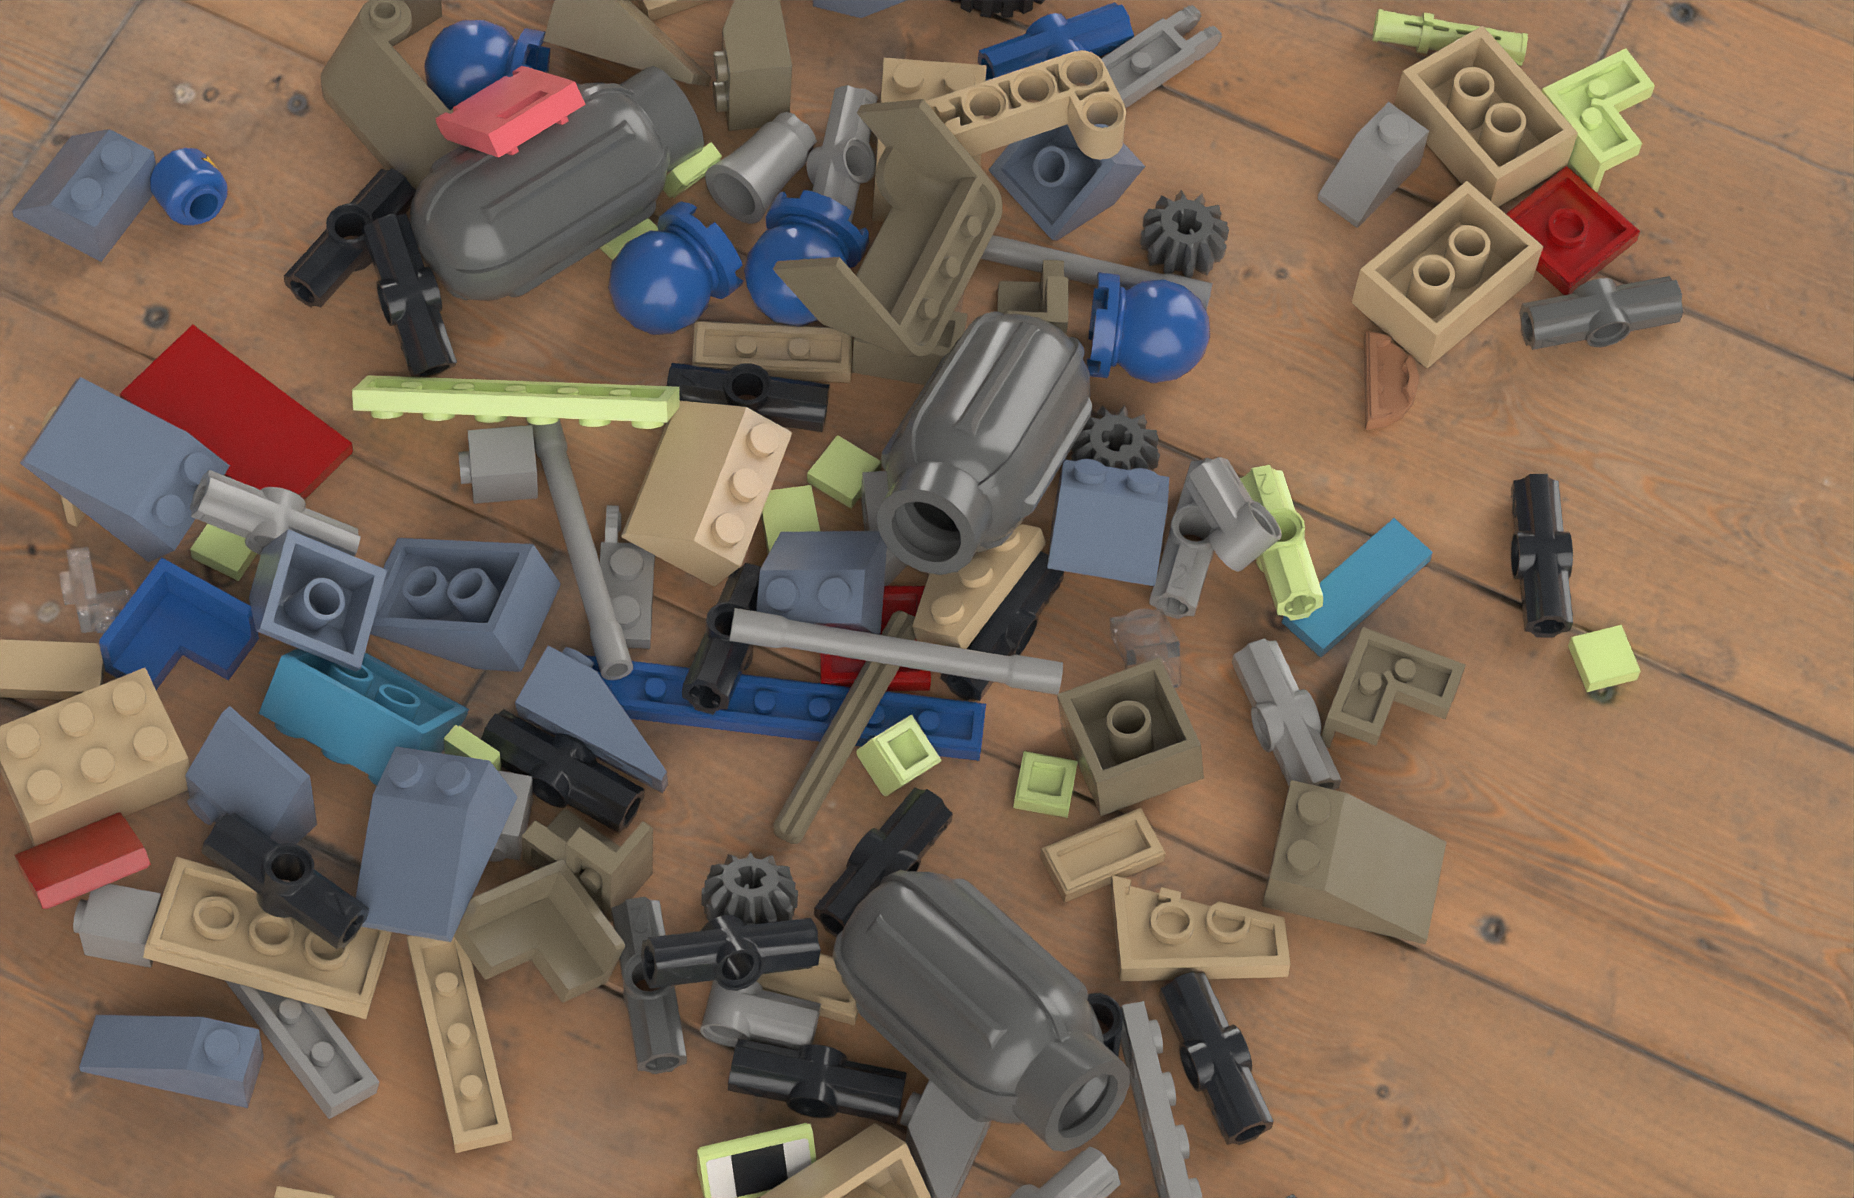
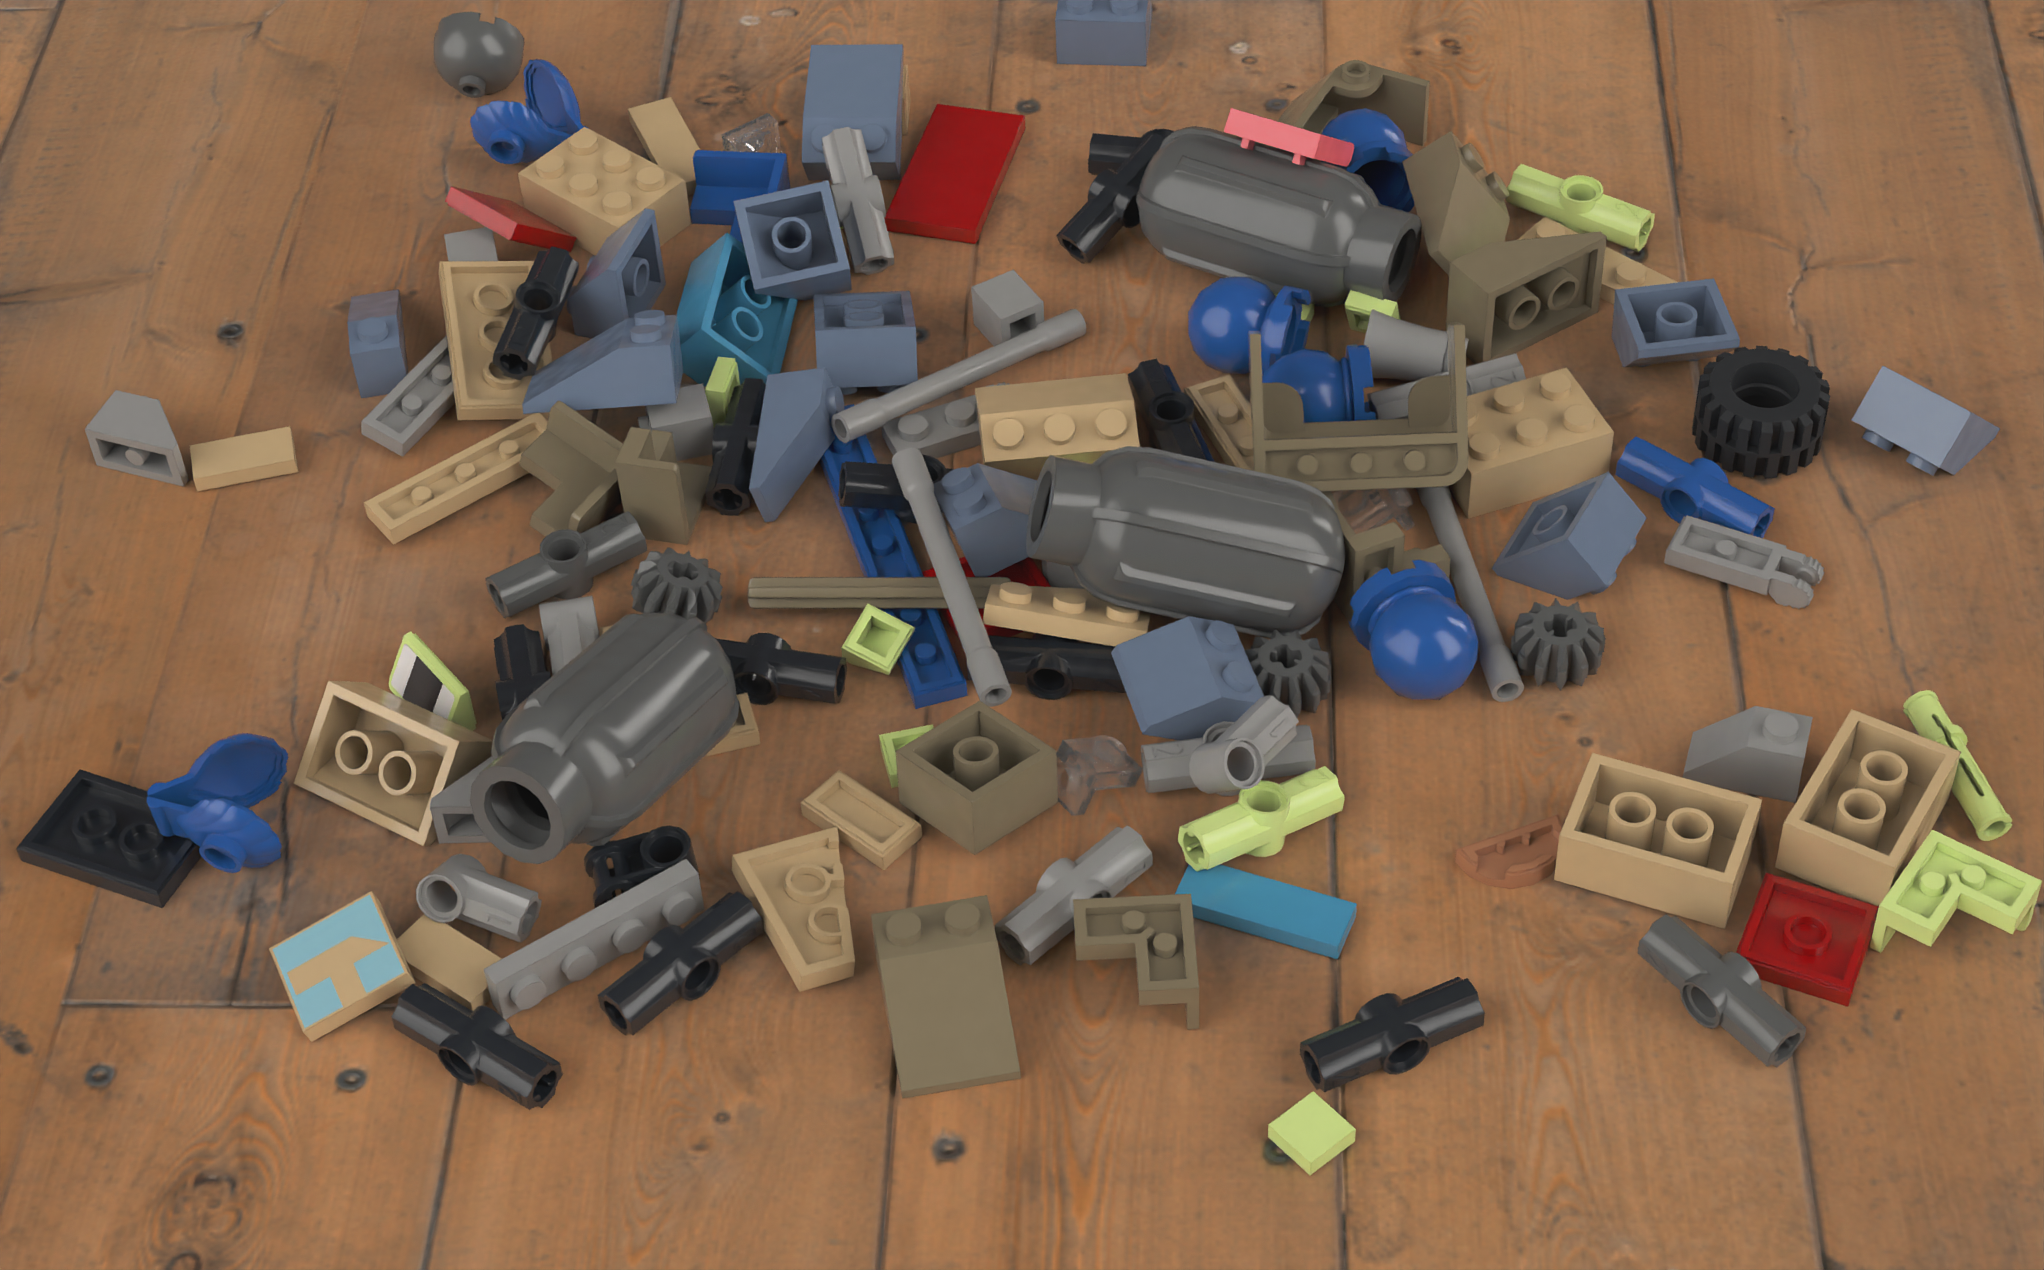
camera: 75 degrees right, 15 degrees down
blue head [150,148,228,226] -> none
yellowish green plate [352,375,680,429] -> none
black piece [641,915,821,991] -> none
tan beam [926,50,1126,160] -> none

